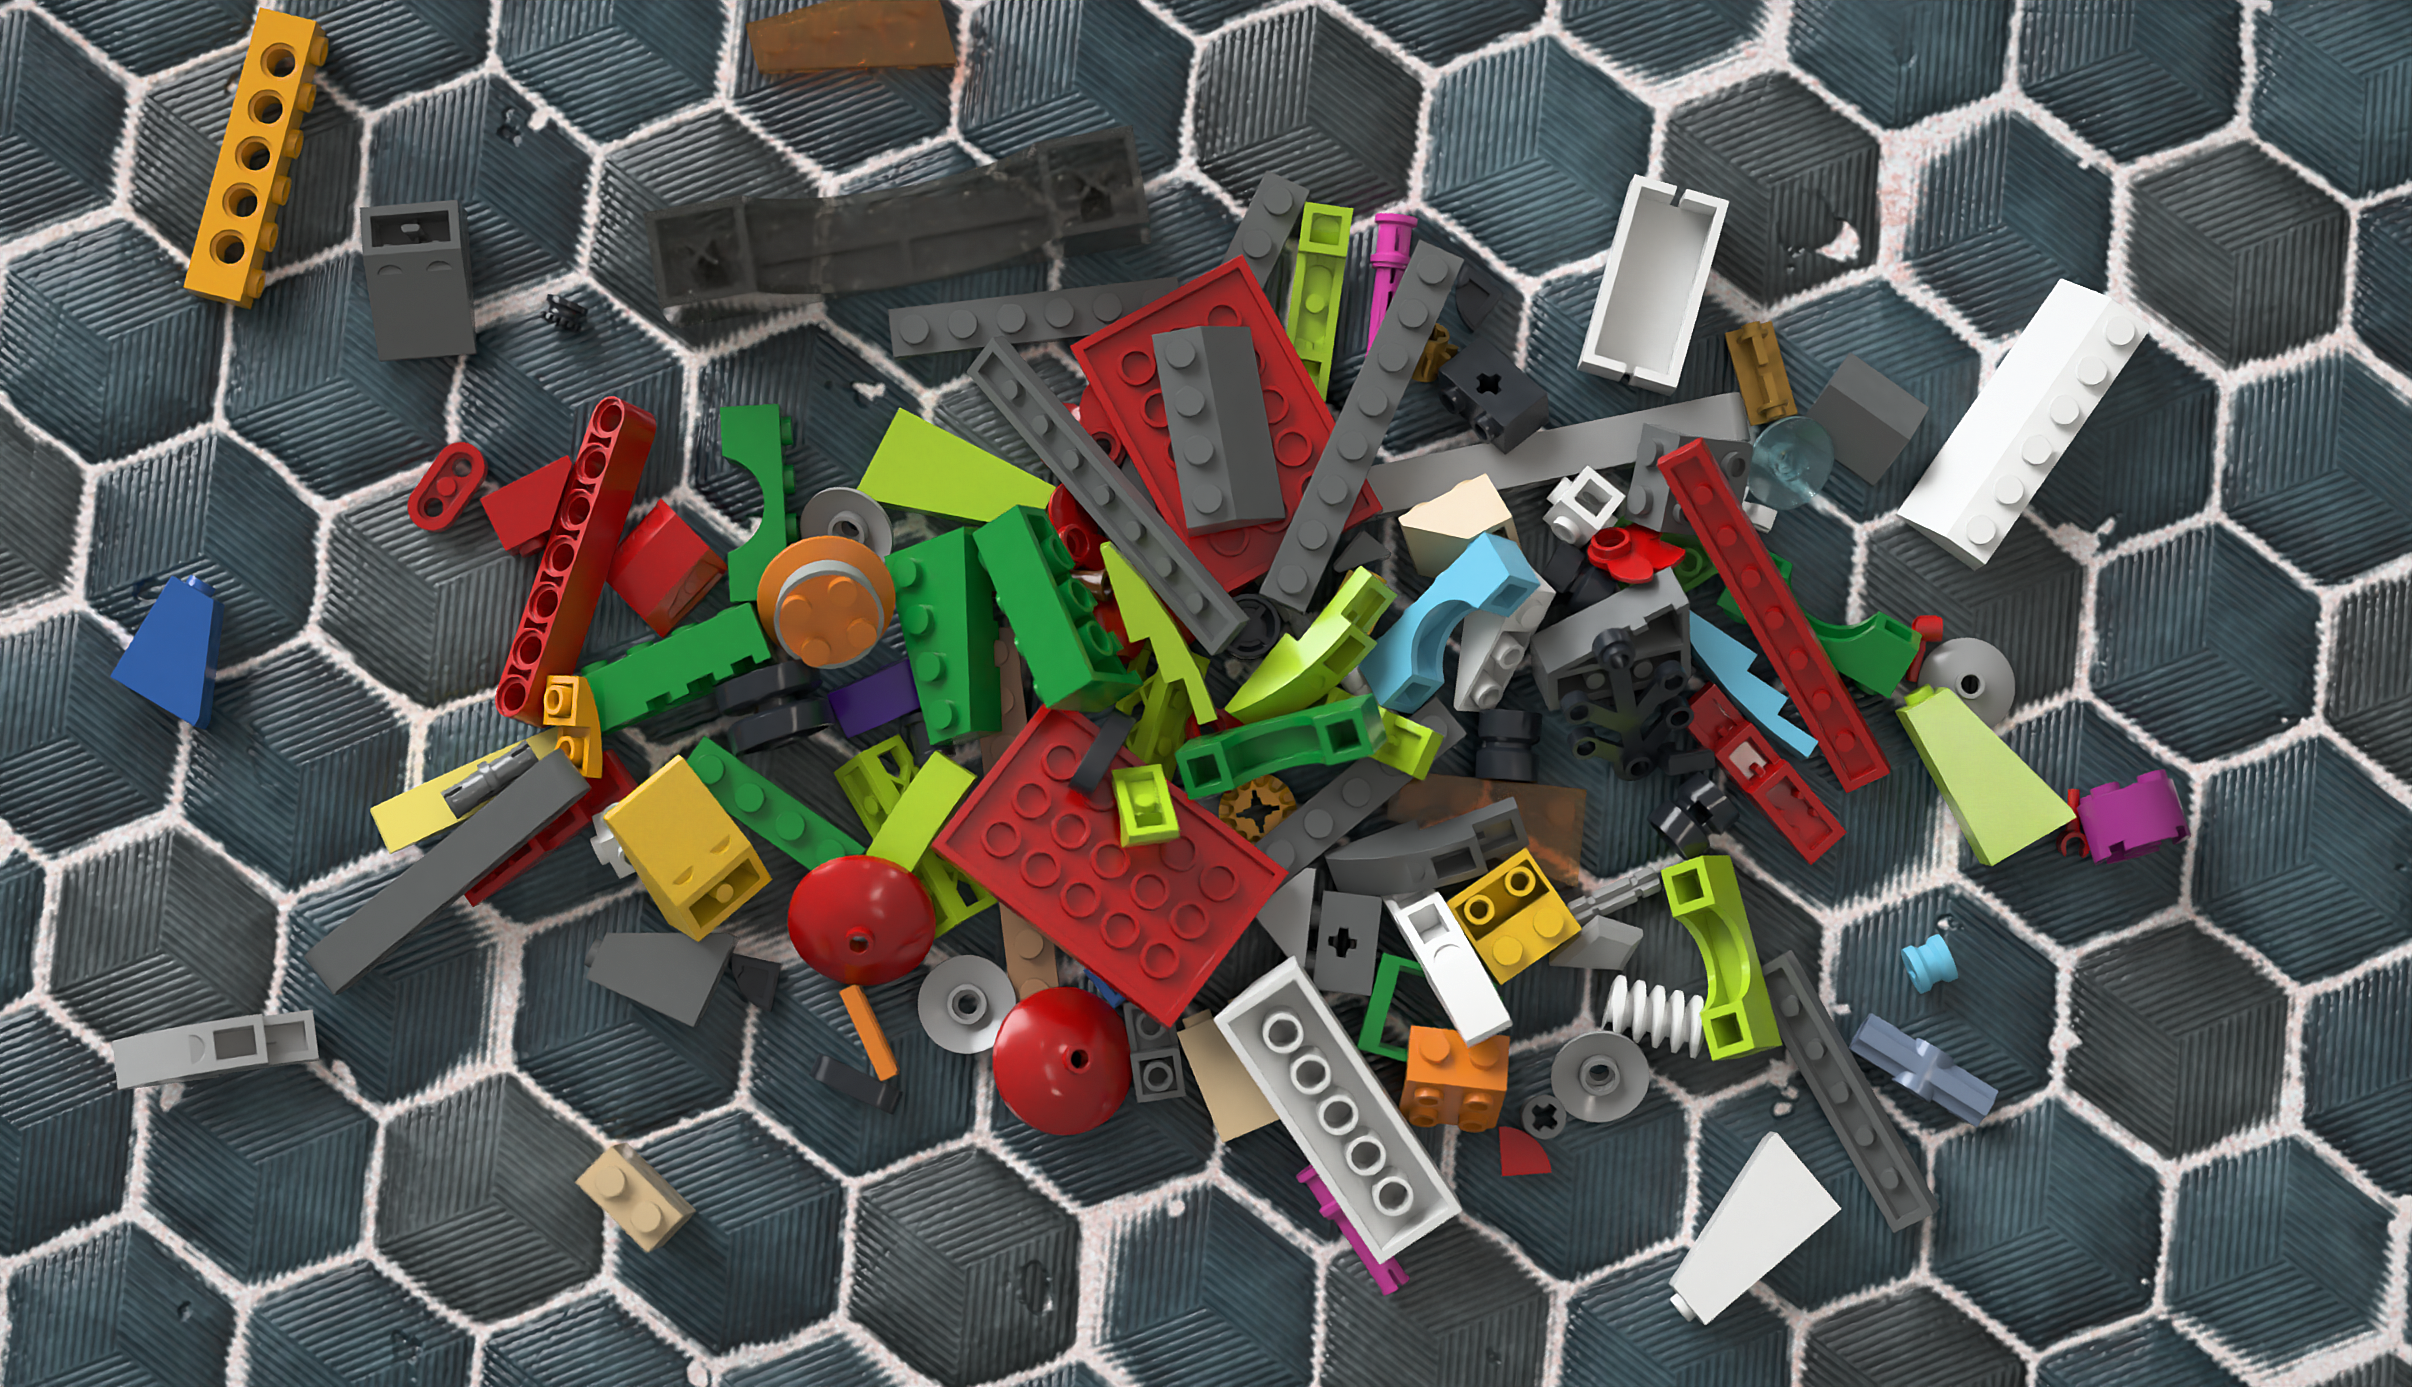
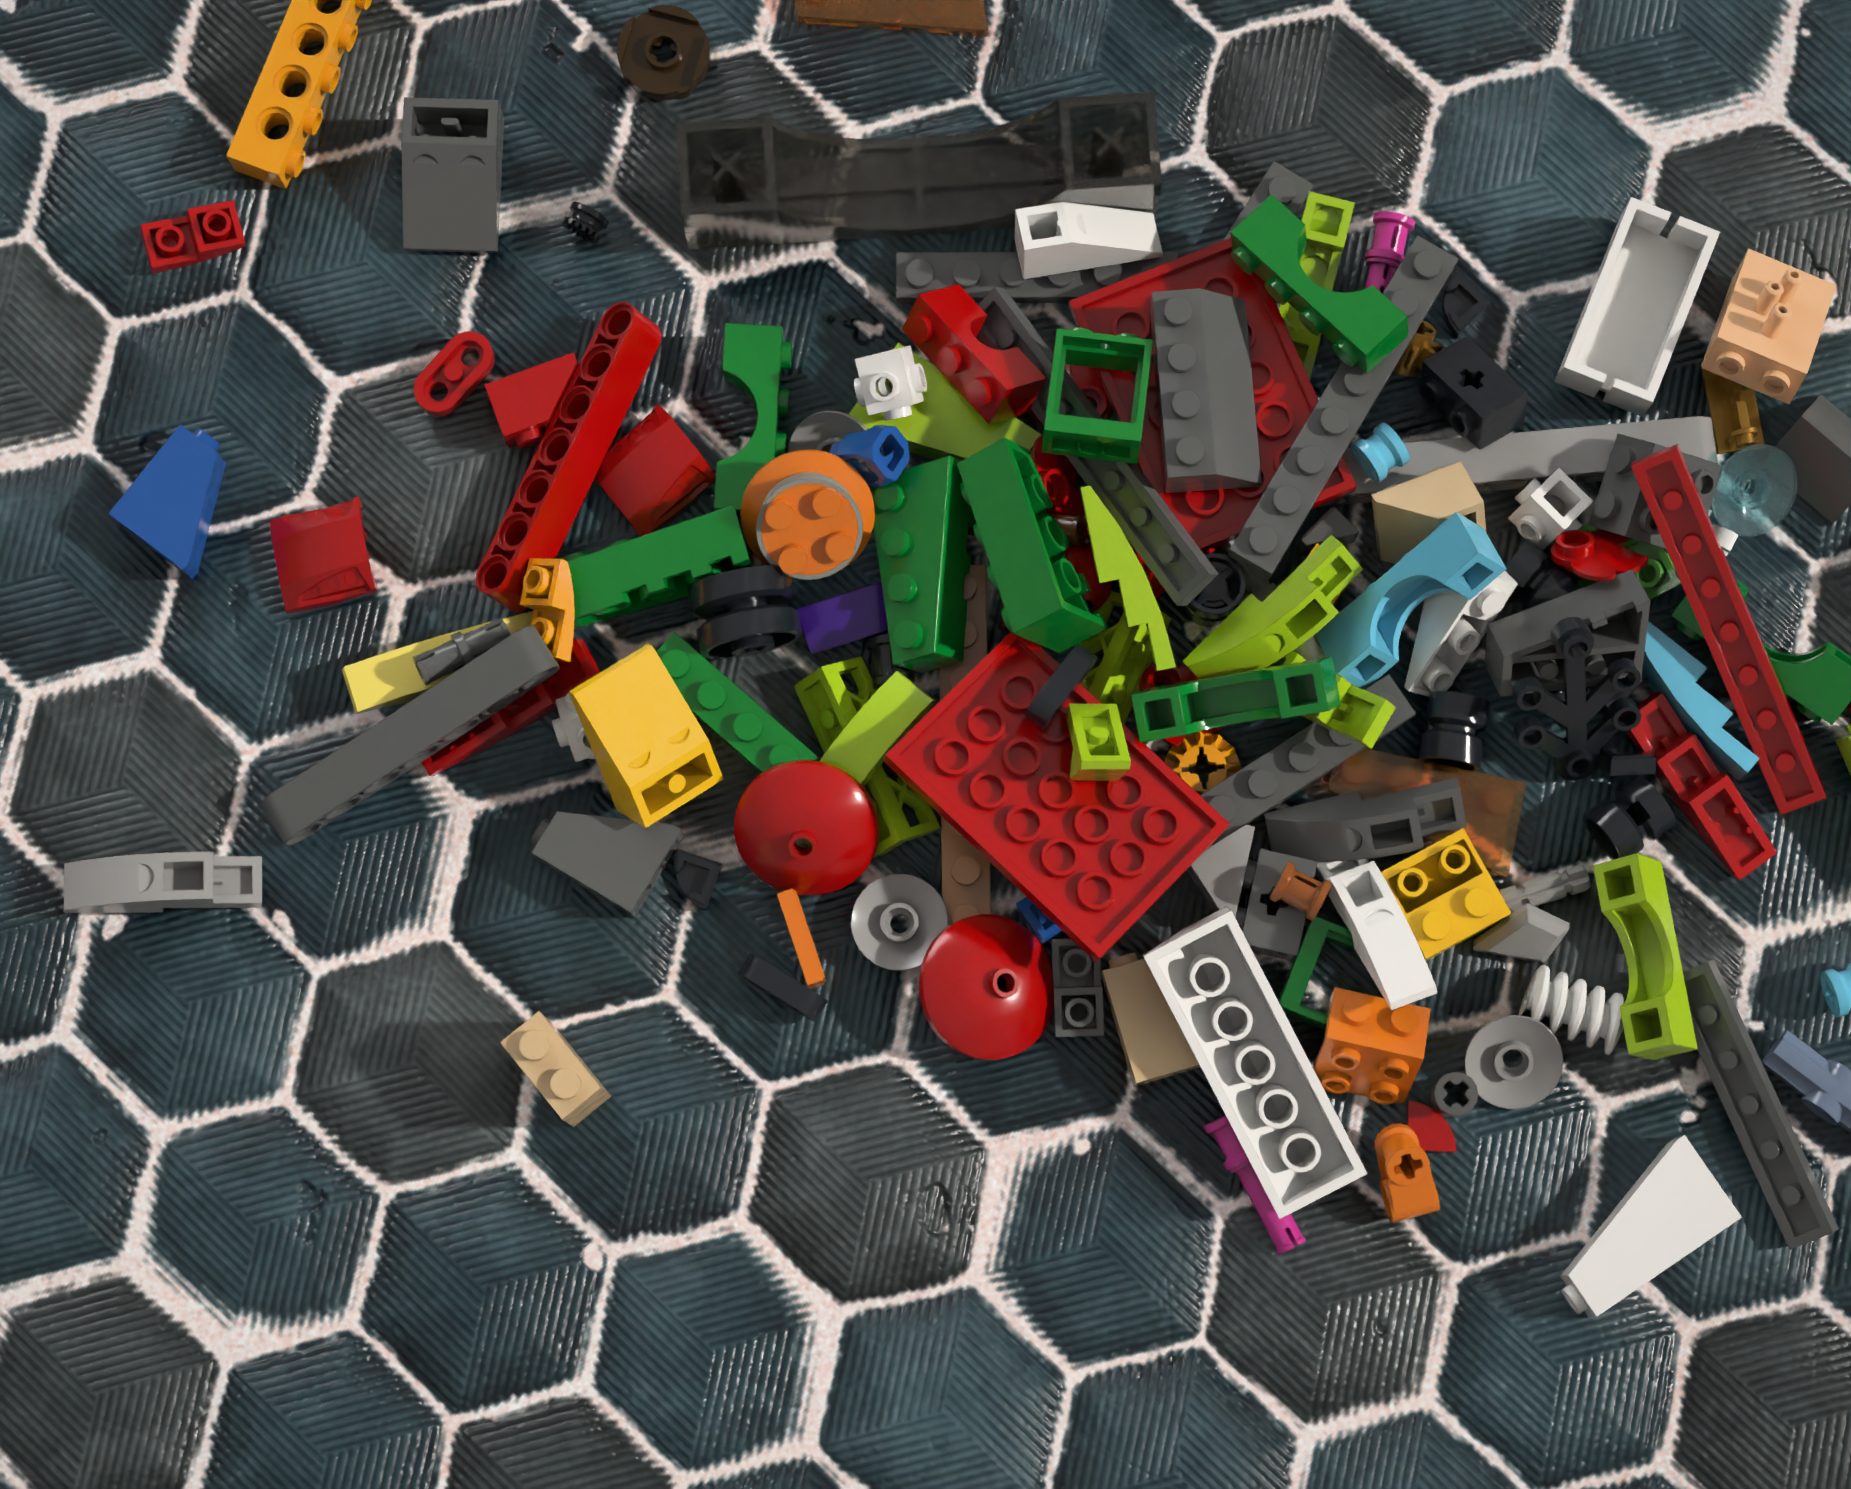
camera: 10 degrees right, 5 degrees down
none -> red slope [140,200,246,274]
none -> red slope [269,496,378,614]
none -> dark brown plate [617,5,711,100]
none -> blue rock [830,425,910,488]
none -> white brick [854,345,927,421]
none -> red arch [902,284,1047,424]
none -> white slope [1014,202,1163,279]
none -> green window [1042,328,1153,464]
none -> green arch [1230,194,1408,374]
none -> dark orange bush [1269,861,1332,922]
none -> medium azure wheel [1350,422,1410,483]
none -> orange piece [1374,1123,1440,1223]
none -> light nougat piece [1701,249,1836,404]

